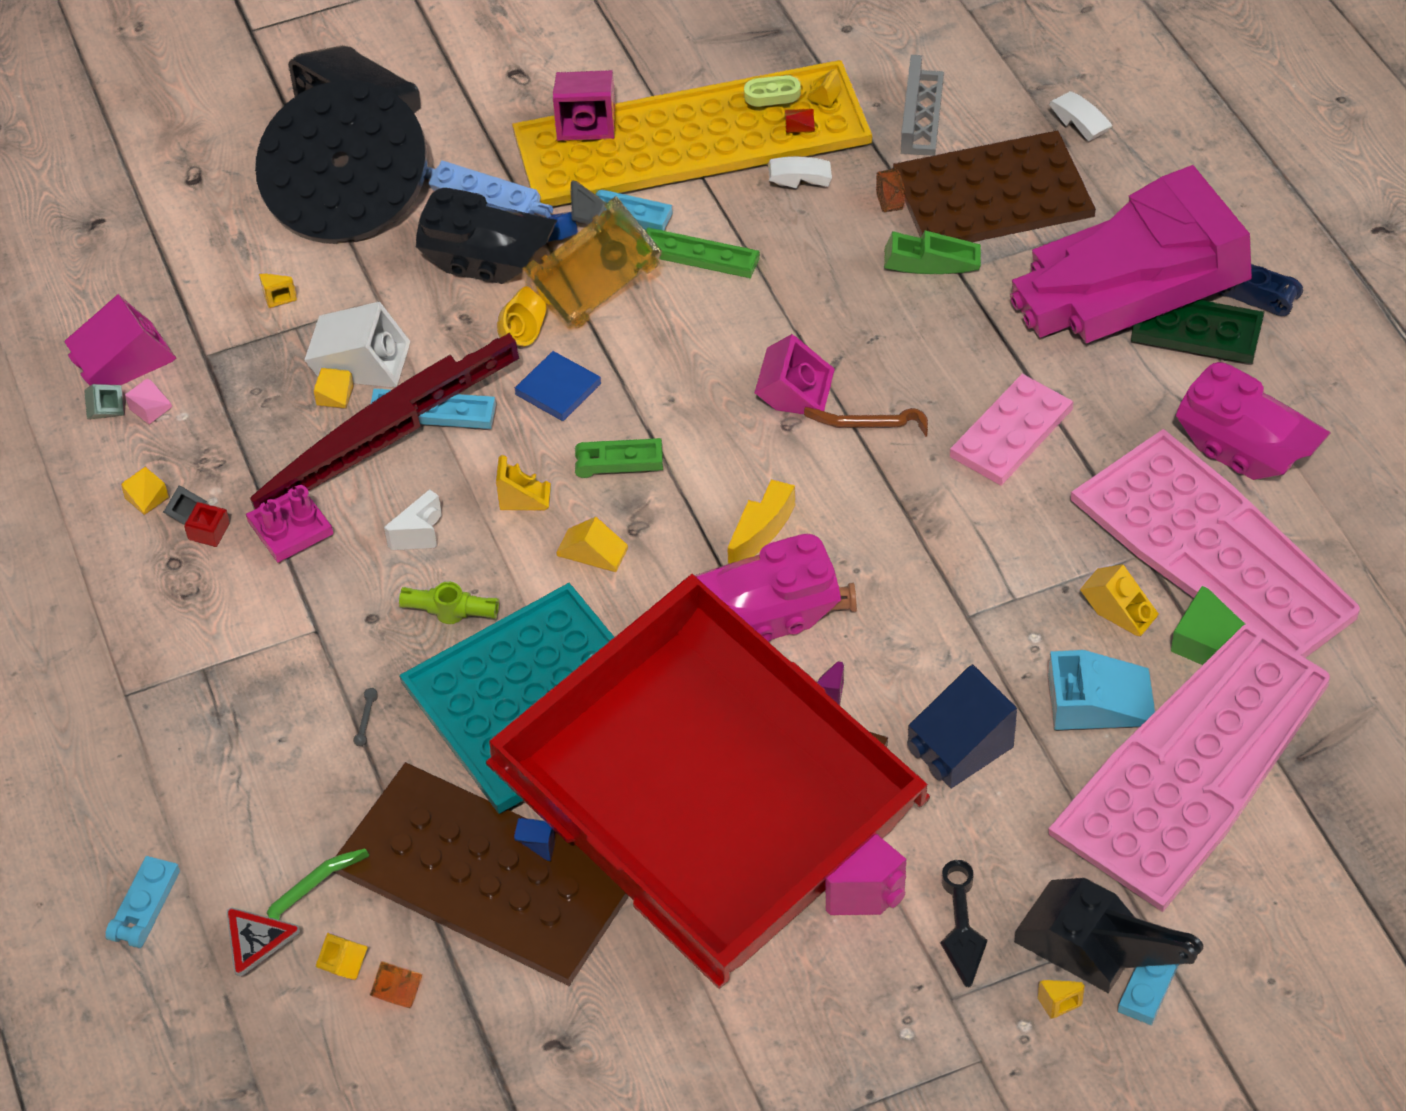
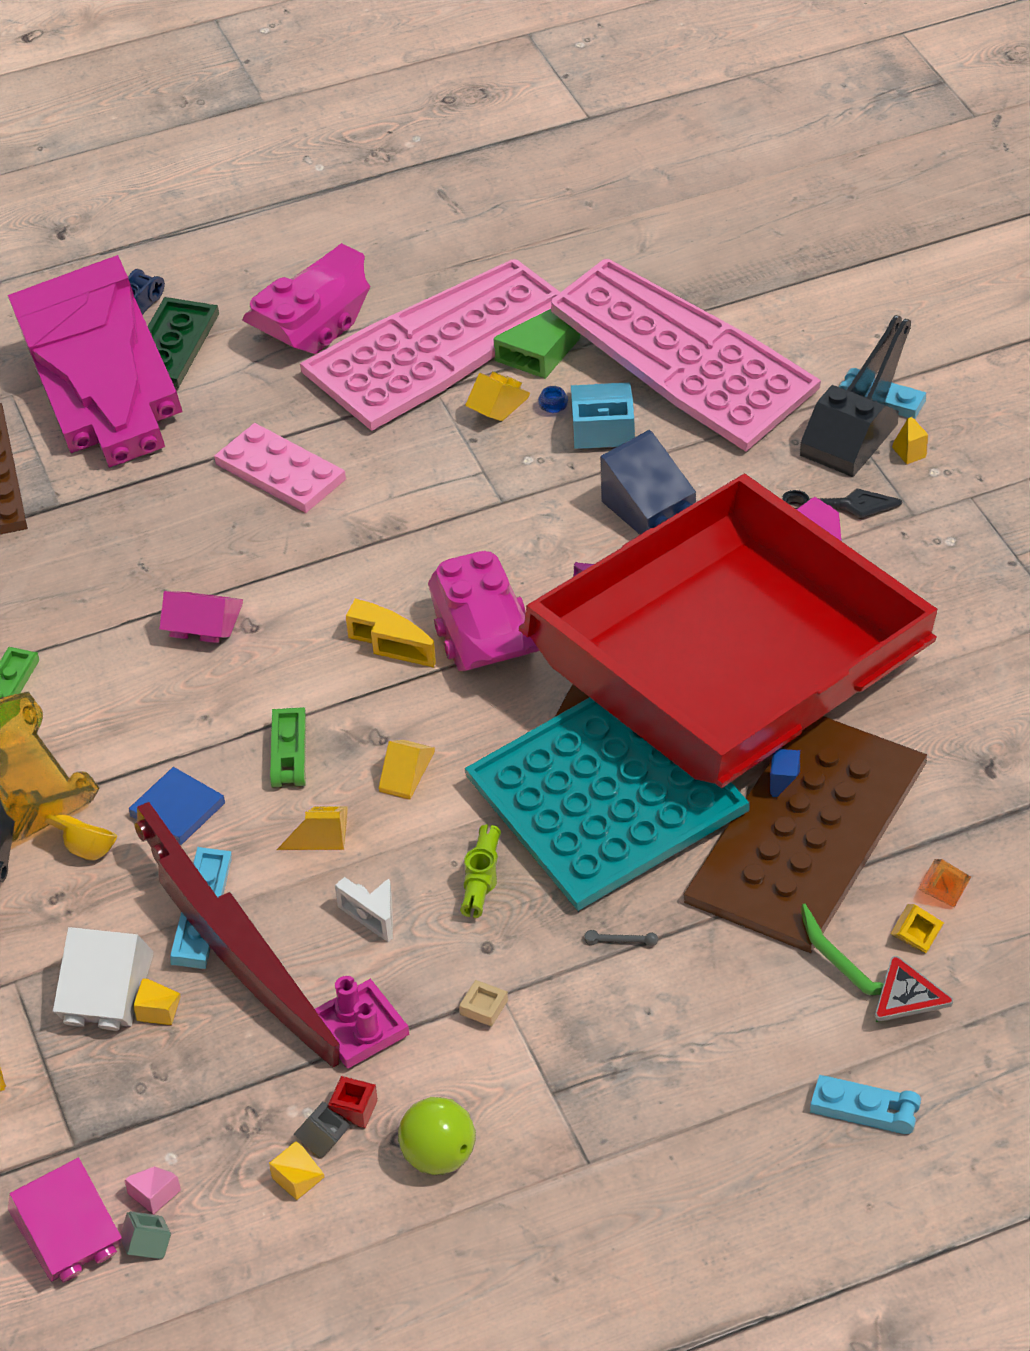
camera: 90 degrees left, 5 degrees down
dark orange piece [804,407,928,437] -> none
bright green slope [884,230,981,274] -> none
none -> lime piece [398,1097,476,1175]
none -> tan plate [459,979,508,1027]
none -> clear blue plate [538,386,568,413]

